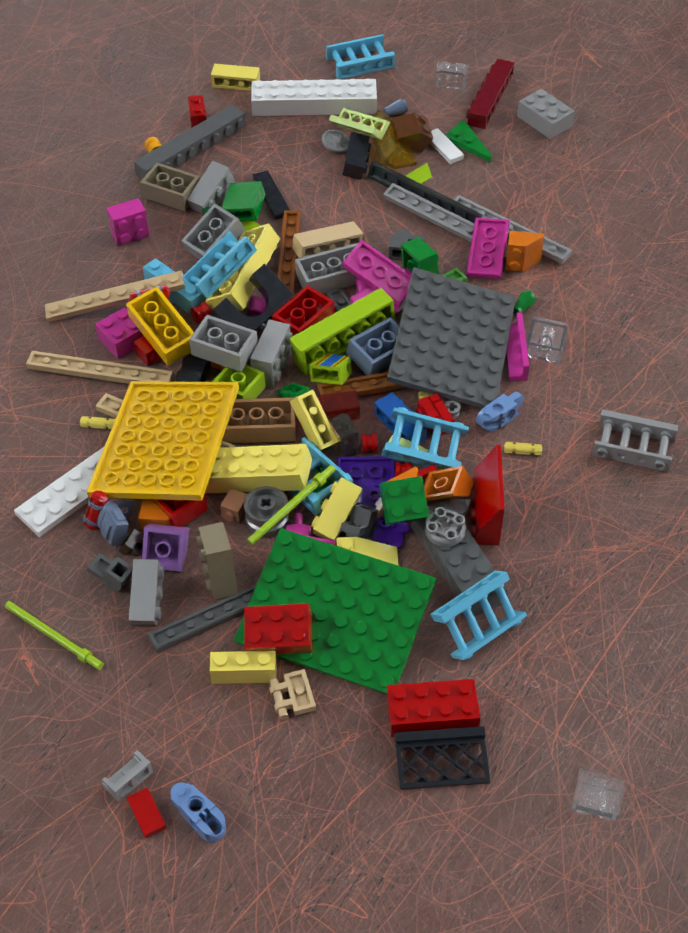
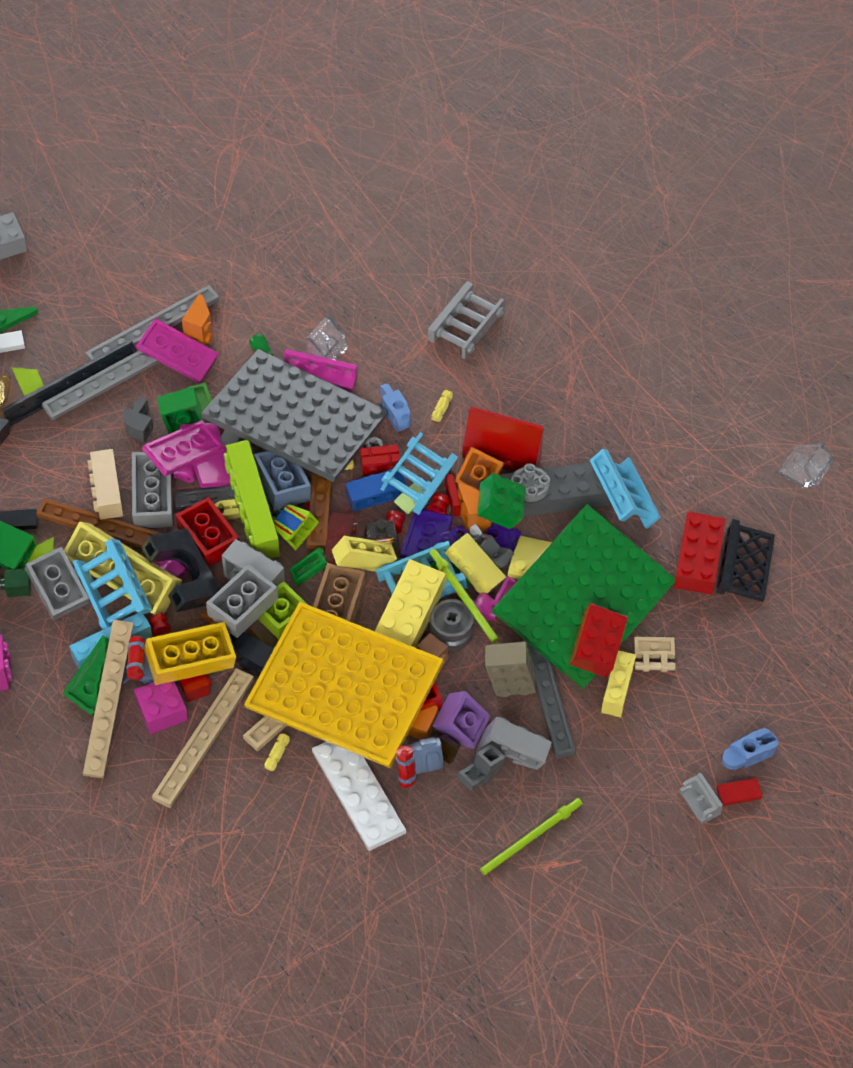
camera: 75 degrees left, 5 degrees up
none -> green wing [62,635,109,716]

